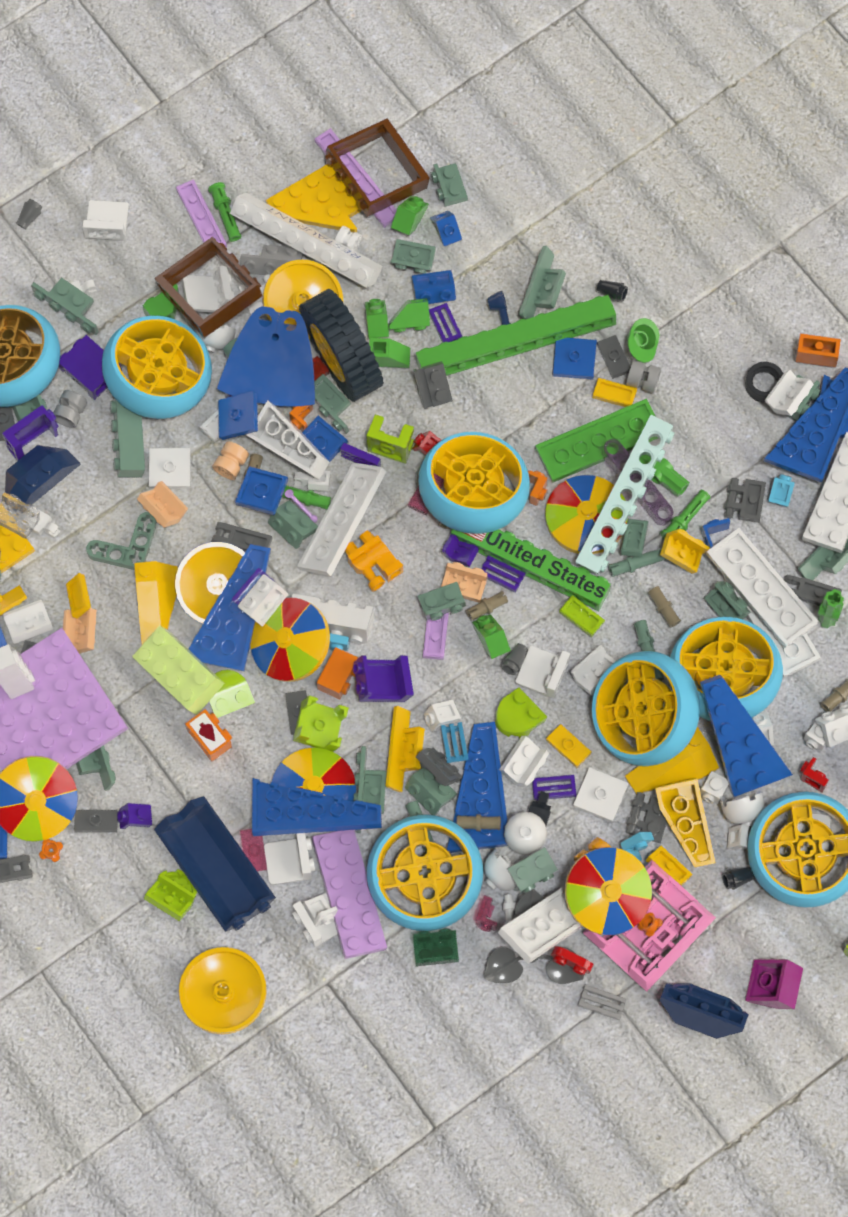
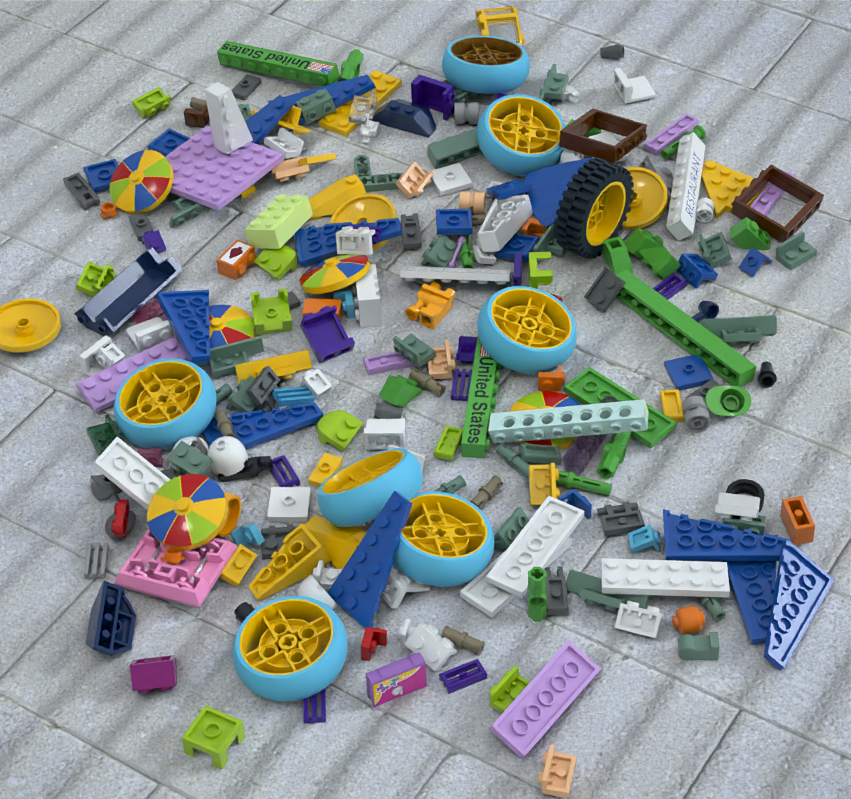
camera: 70 degrees right, 25 degrees down
white bracket [499,736,549,786] -> none

